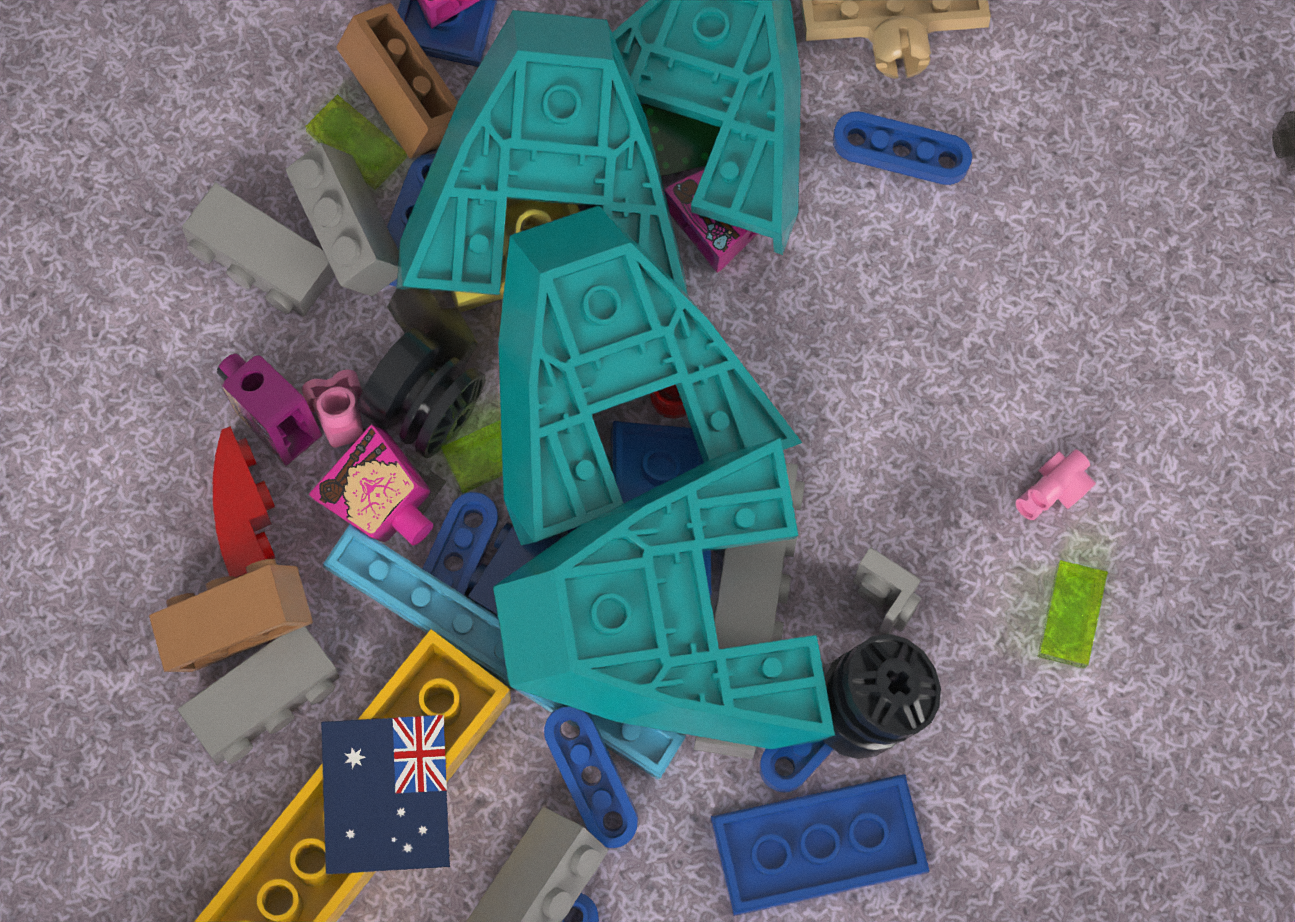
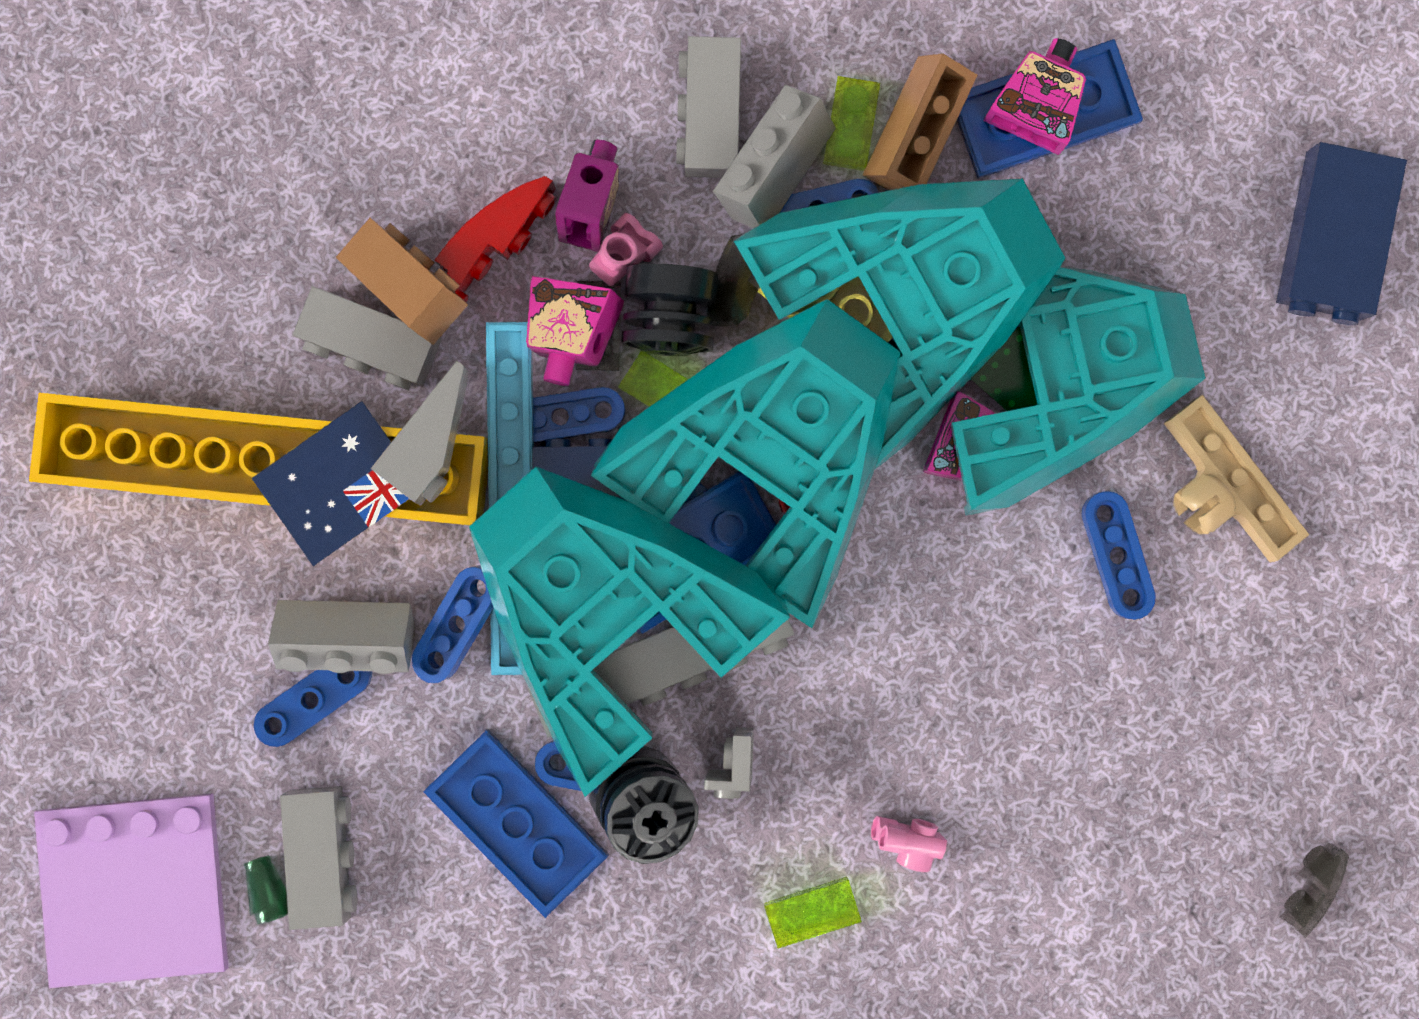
camera: 65 degrees right, 15 degrees up
none -> light grey slope [371,361,469,506]

